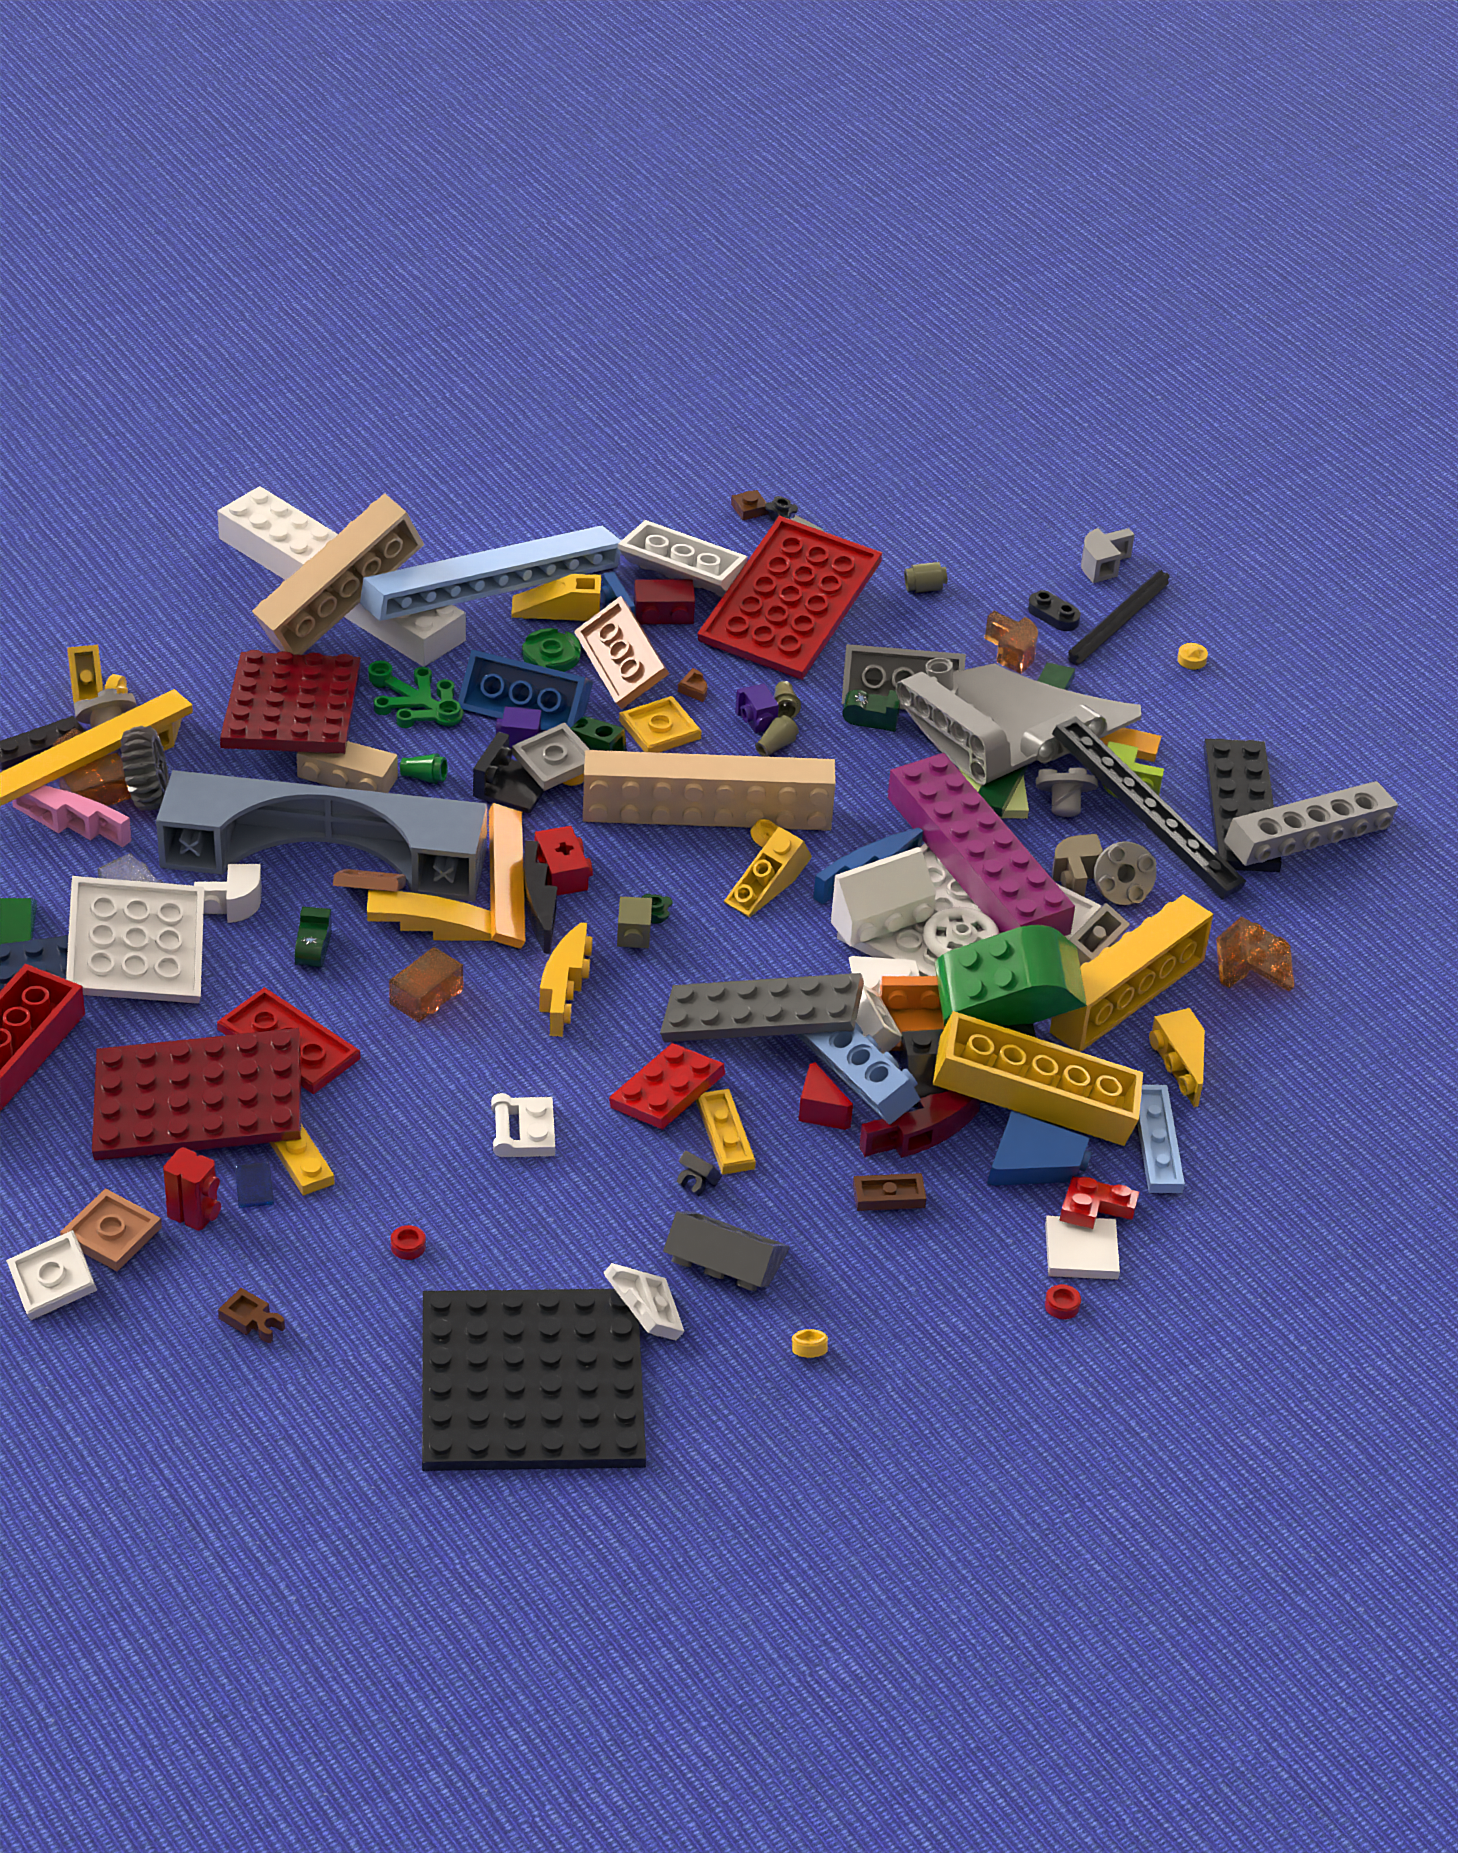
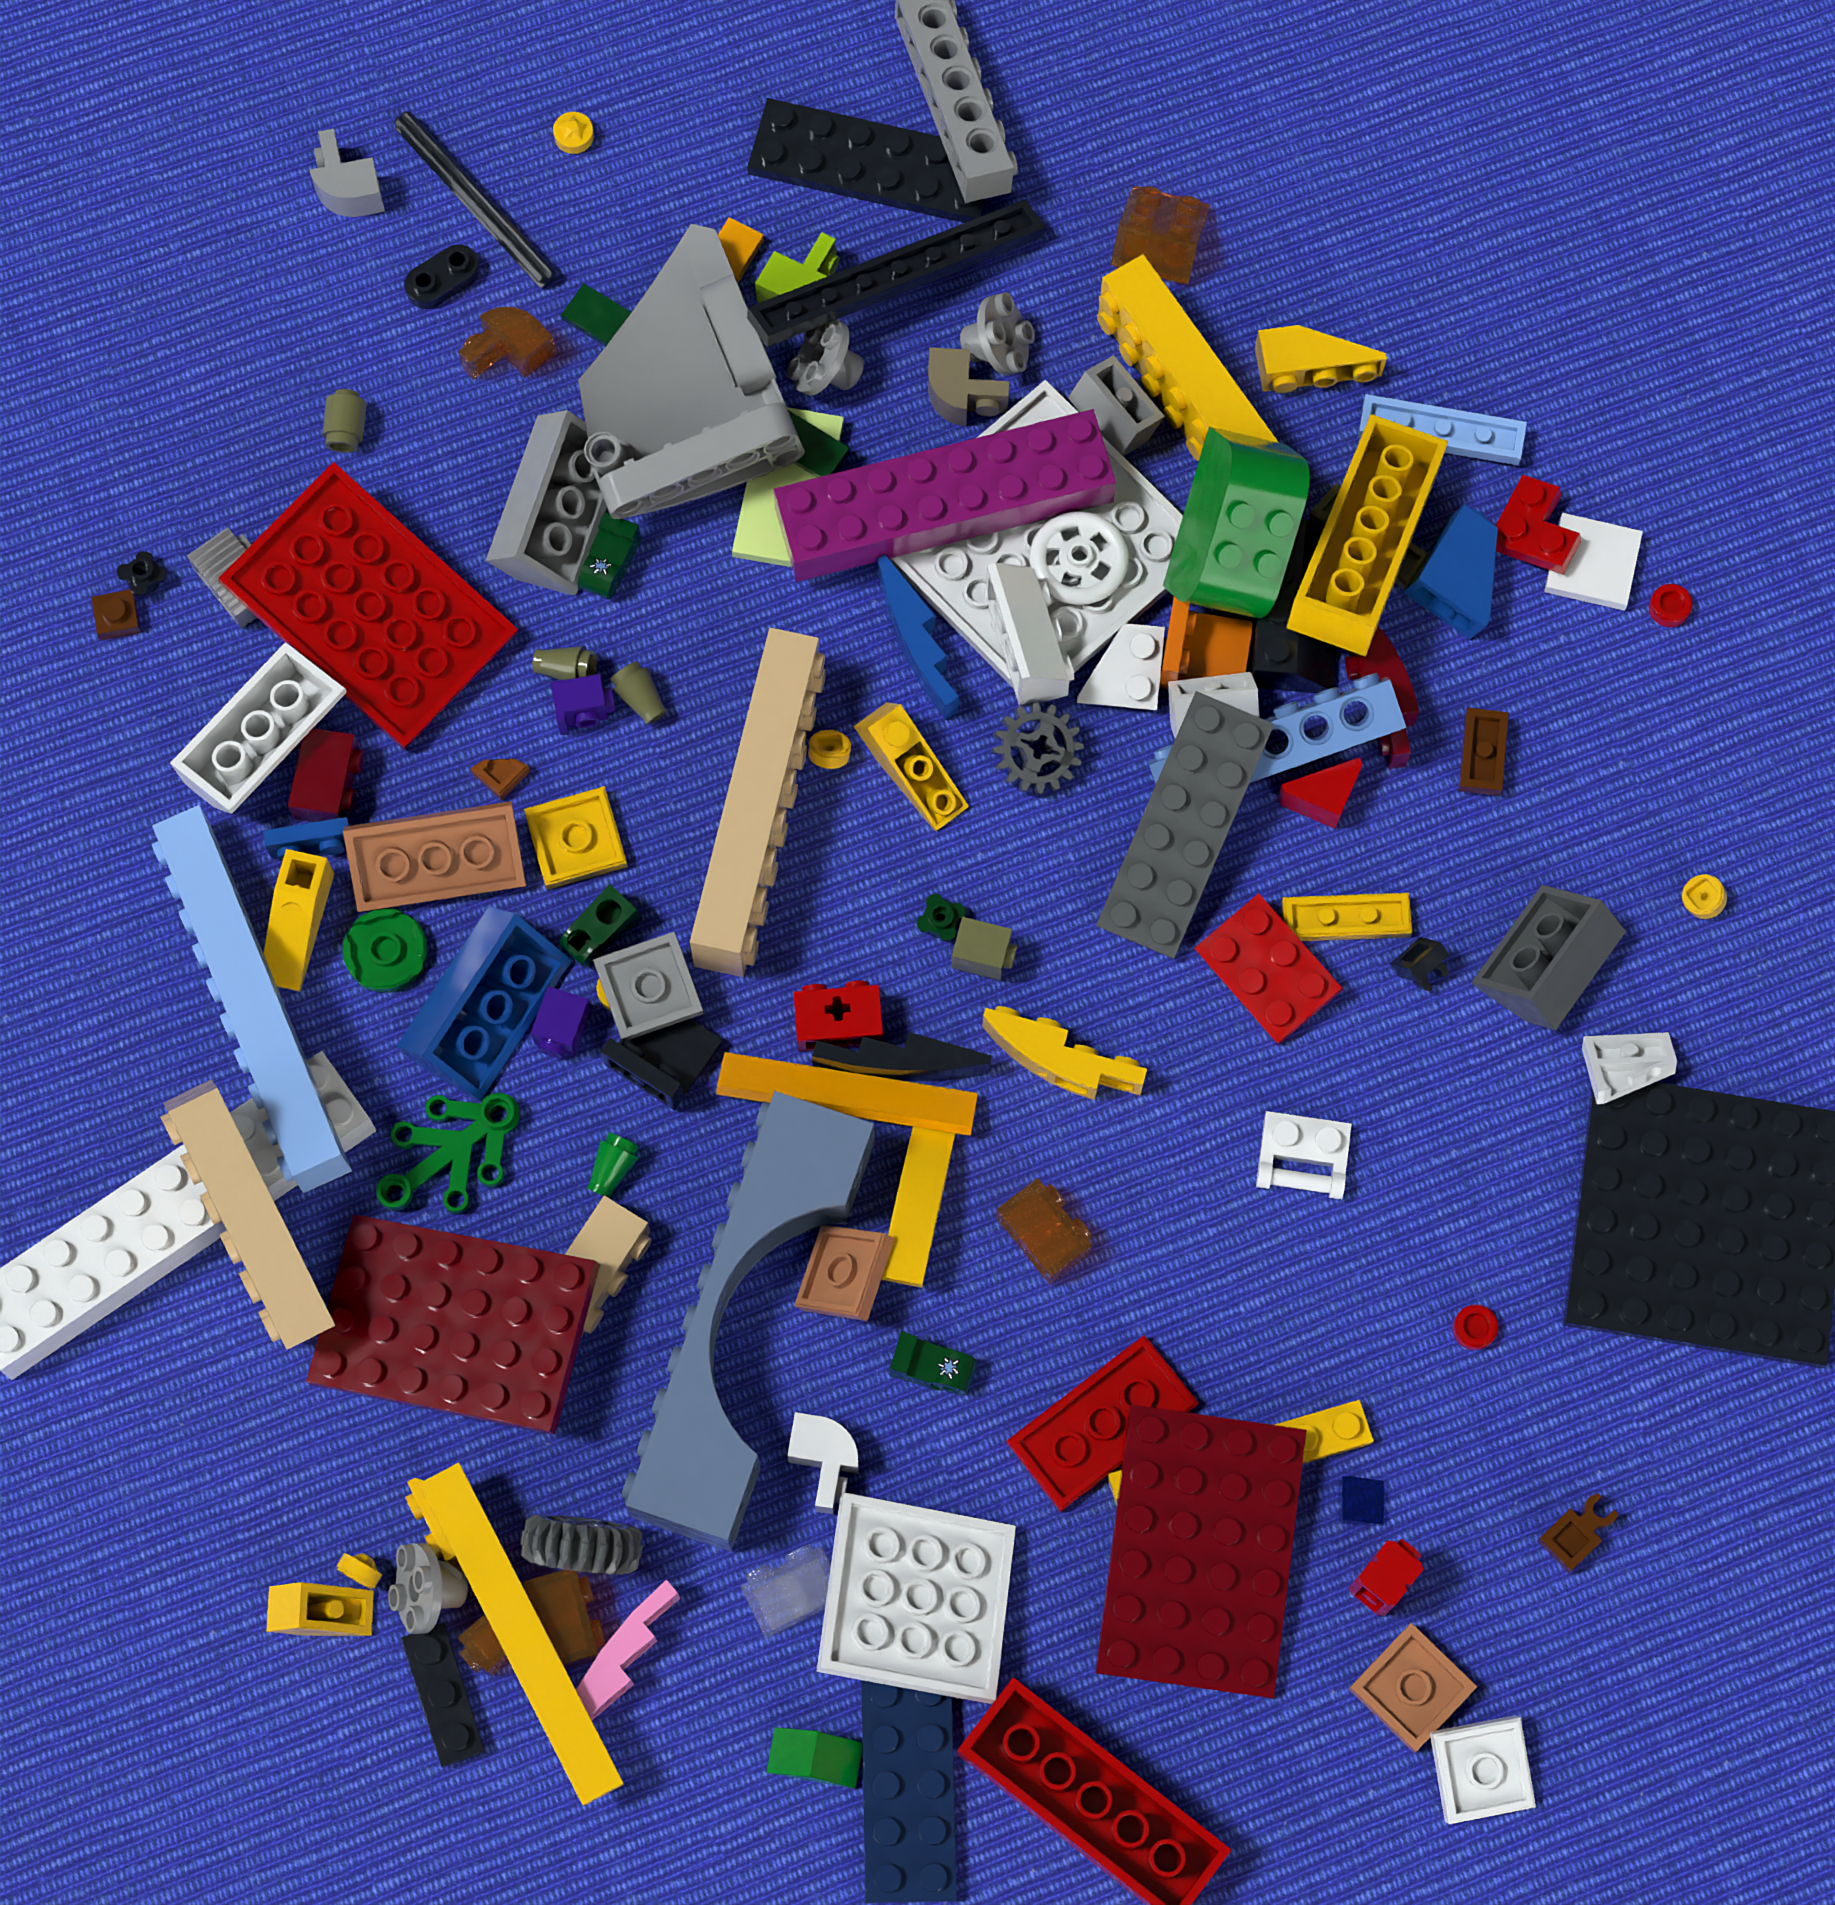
camera: 75 degrees left, 30 degrees up
none -> dark grey gear [991,703,1084,795]

